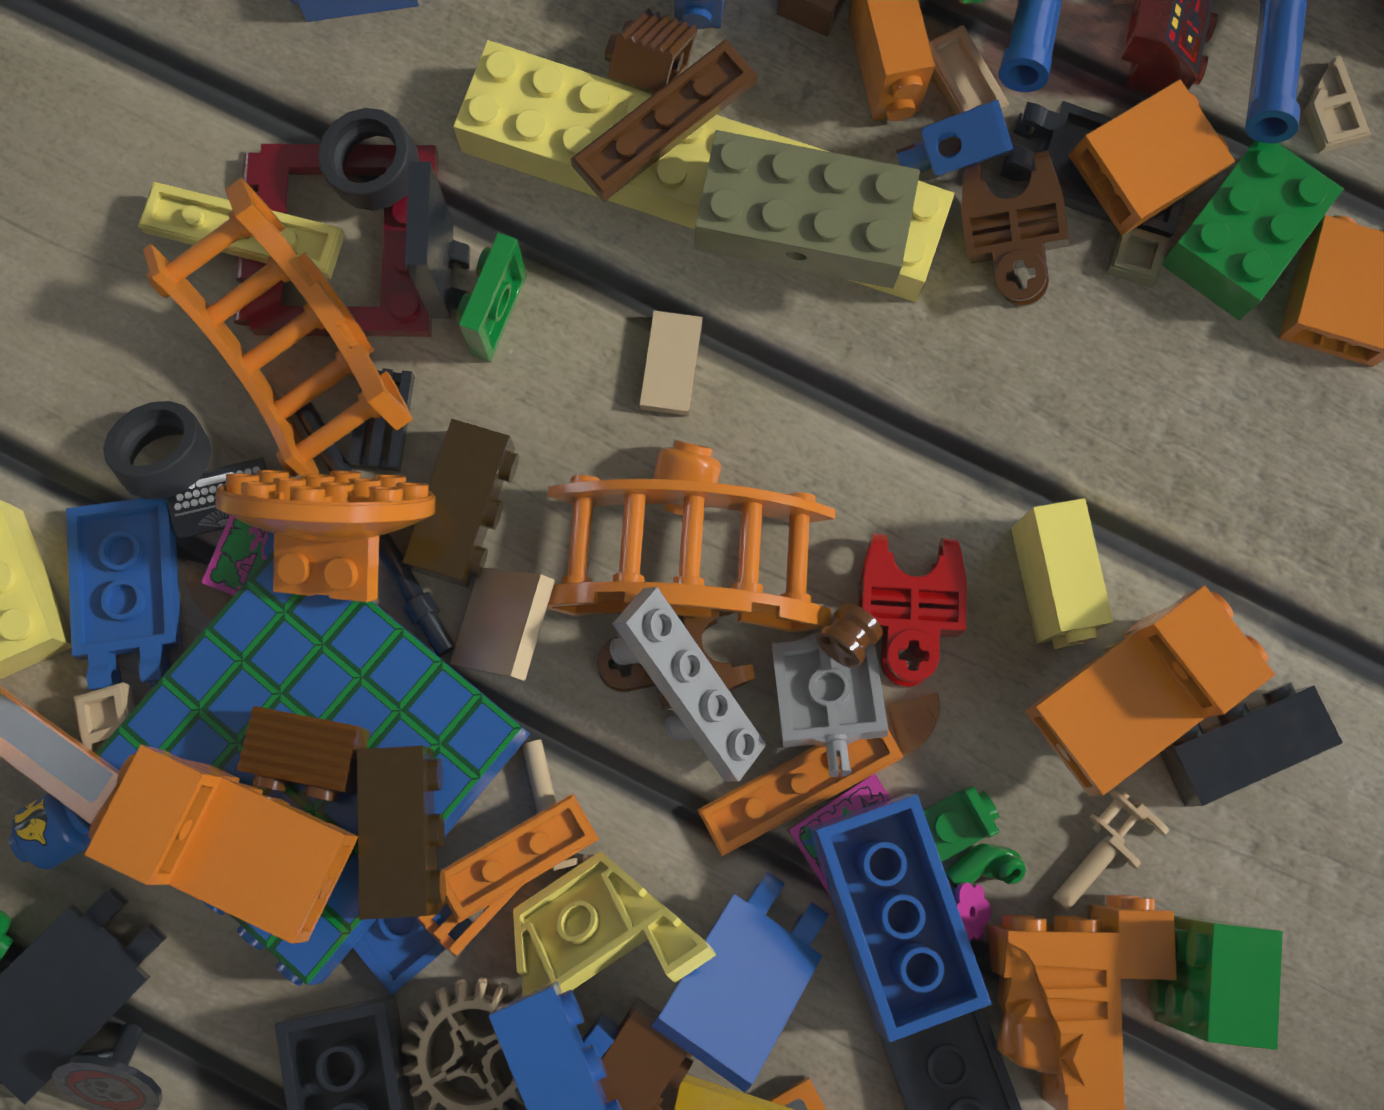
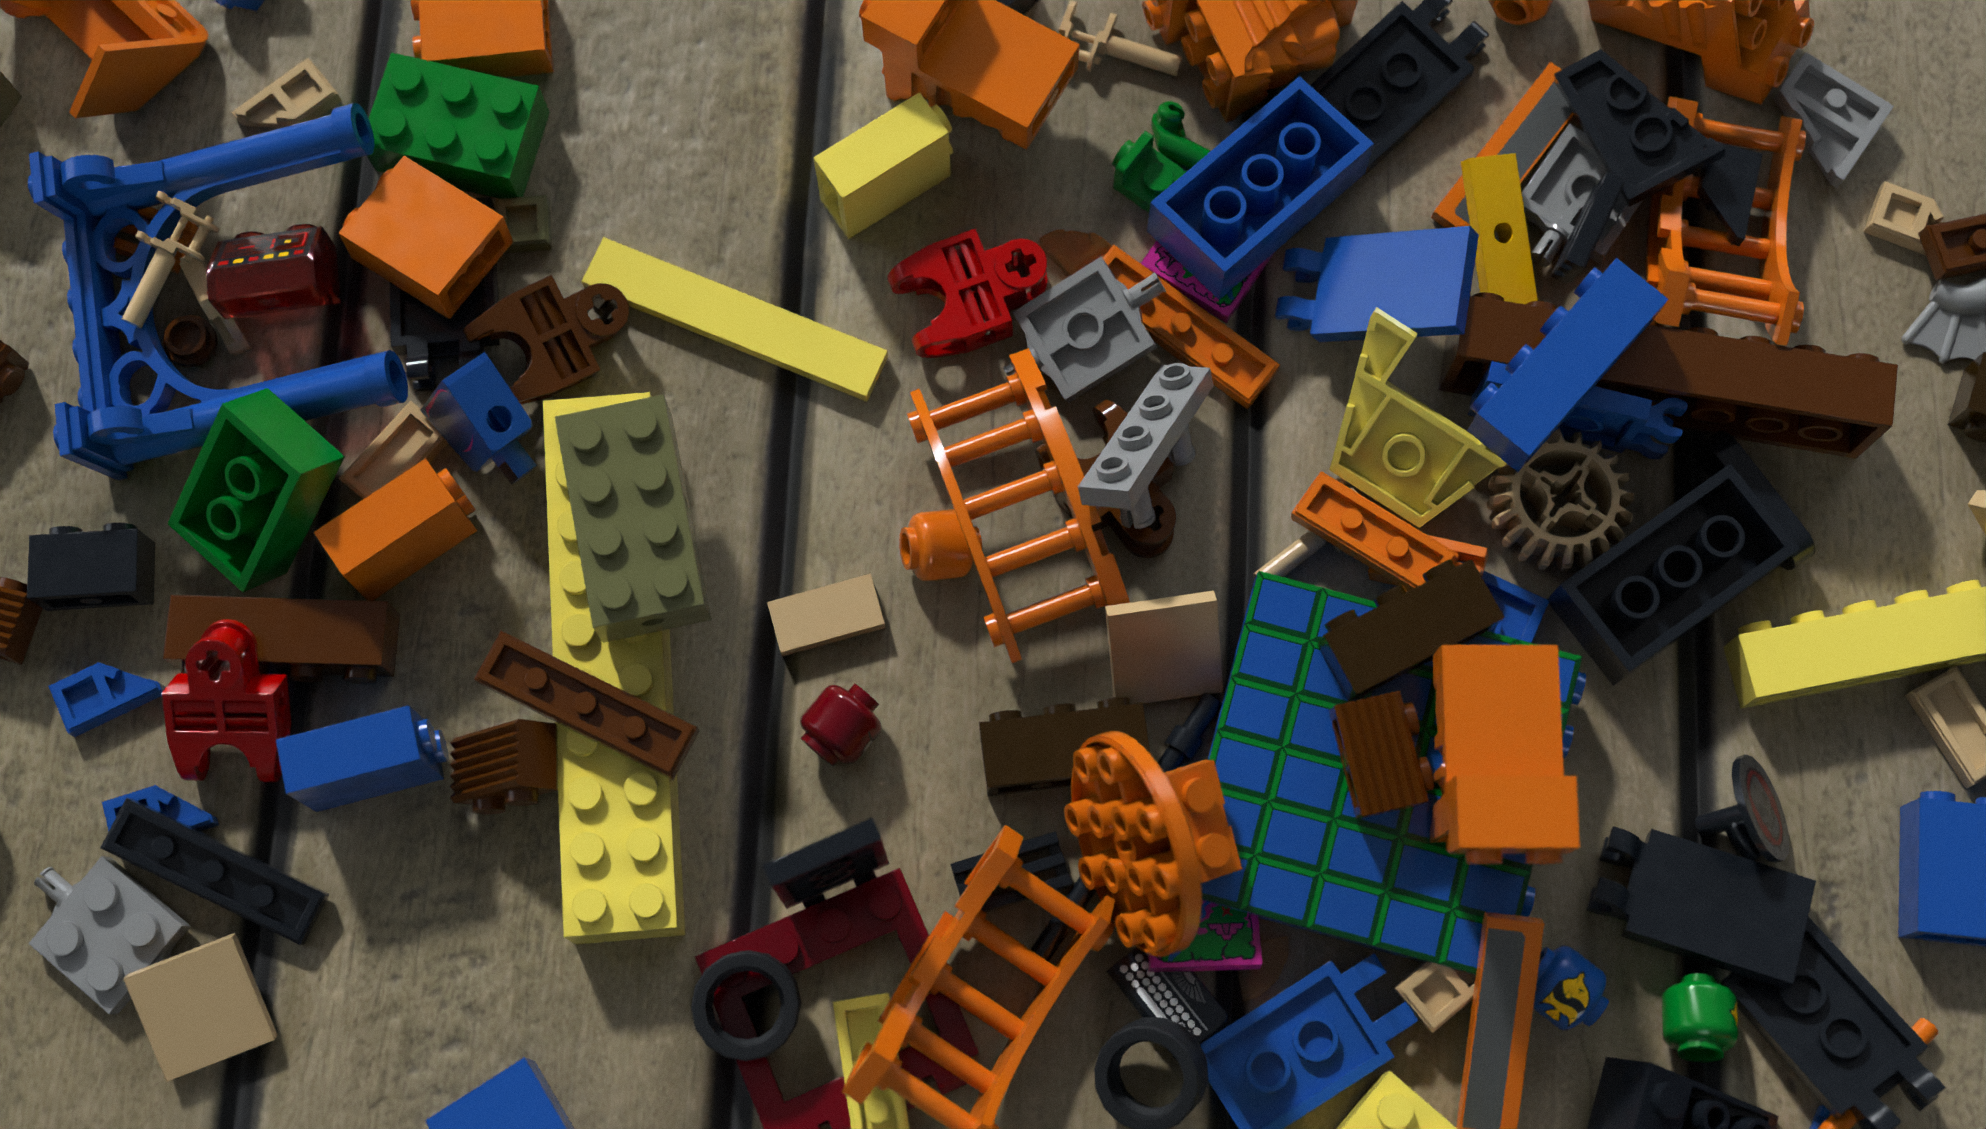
camera: 110 degrees left, 5 degrees down
green plate [456,232,527,362] -> none
reddish brown wheel [816,603,883,669] -> none
dark pink plant [954,882,991,941] -> none
none -> light yellow tile [581,237,888,402]
none -> dark red head [800,684,882,767]

